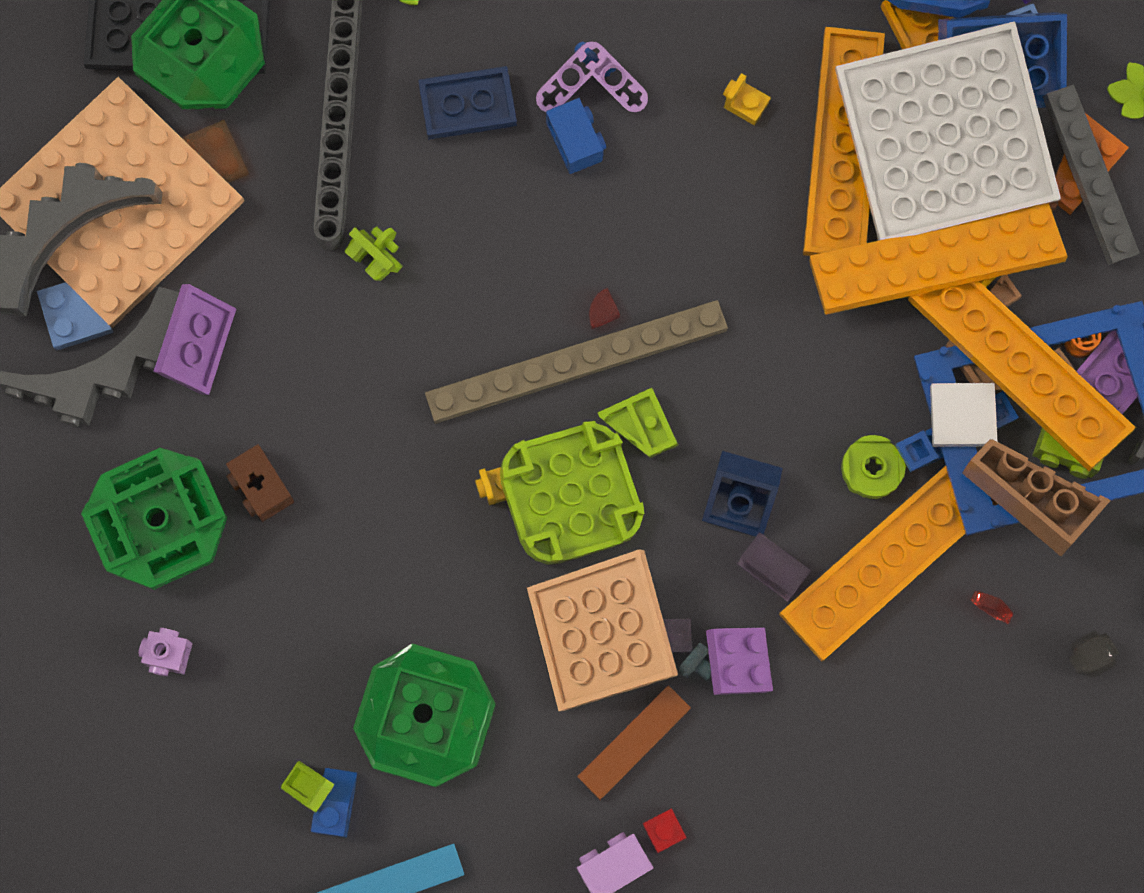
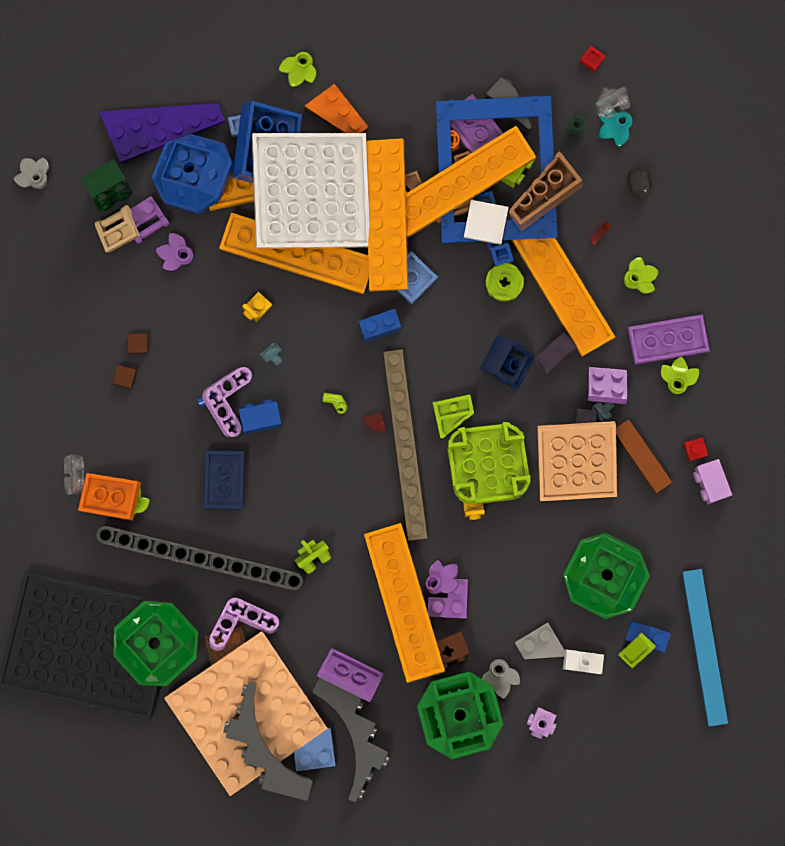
camera: 80 degrees left, 5 degrees up
dark grey plate [1043,84,1140,266] -> none
none -> lavender beam [209,598,279,651]
none -> clear light blue tile [259,343,282,366]
none -> lime arm [323,393,348,414]
none -> blue brick [359,309,401,343]
none -> light orange plate [364,523,445,683]
none -> medium blue tile [397,251,438,305]
none -> medium lavender plate [425,560,459,594]
none -> medium lavender plate [428,579,468,619]
none -> light grey plate [482,659,520,698]
none -> light grey wing [514,623,565,659]
none -> white plate [563,650,604,674]
none -> lime plate [624,257,658,294]
none -> medium lavender tile [627,314,710,365]
none -> lime plate [661,357,699,394]

